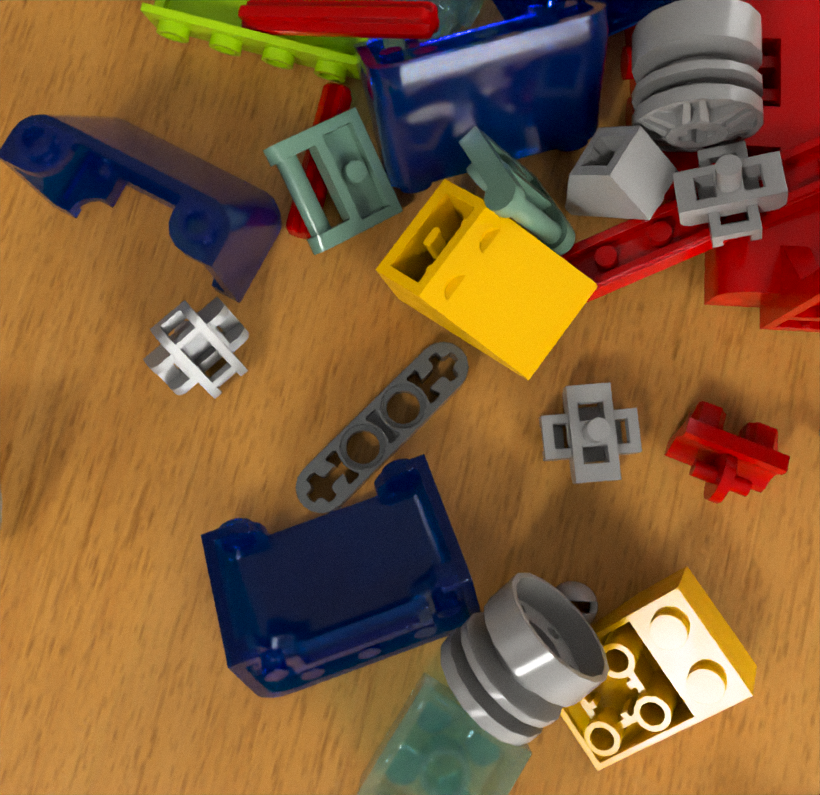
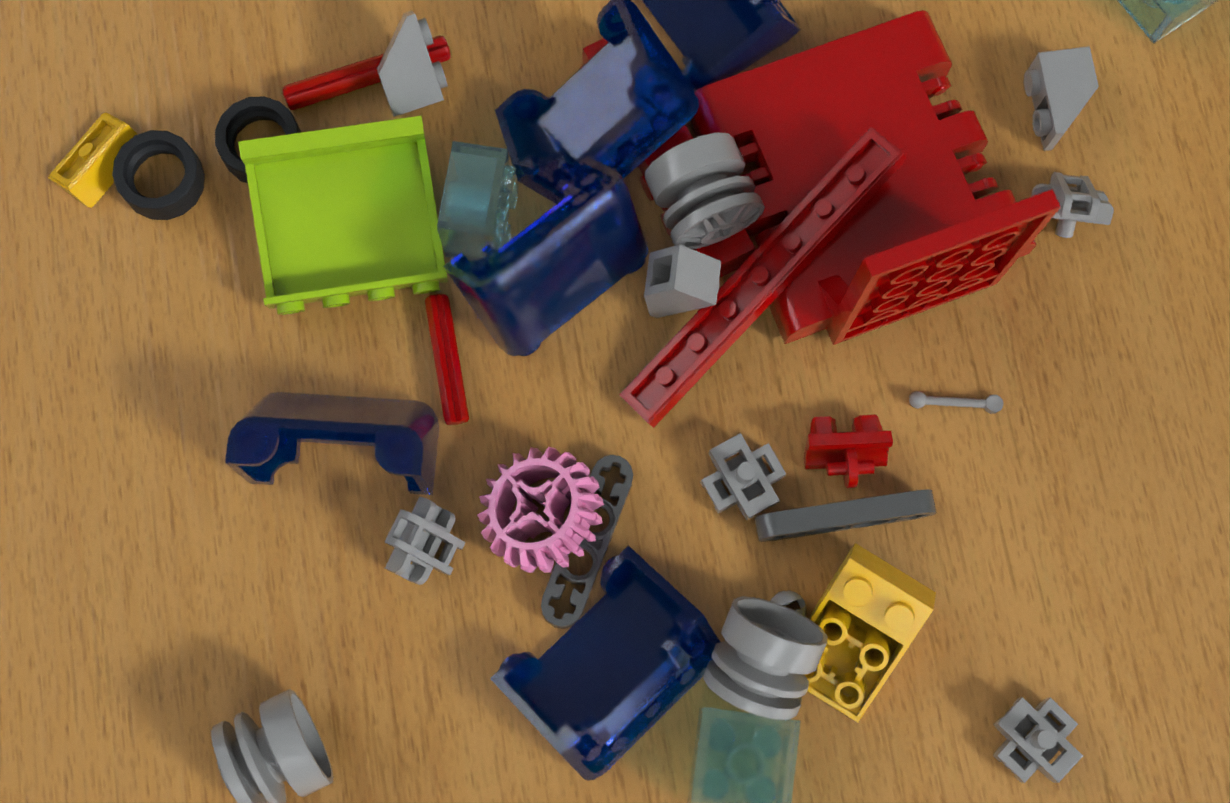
camera: 30 degrees left, 5 degrees down
red axle [238,0,440,40] -> none
sand green plate [263,107,403,255] -> none
yellow slope [375,179,597,381] -> none
sand green plate [459,125,575,255] -> none
light grey piece [672,141,788,248] -> none
none -> bright pink gear [477,446,604,573]
none -> dark grey beam [755,489,937,542]

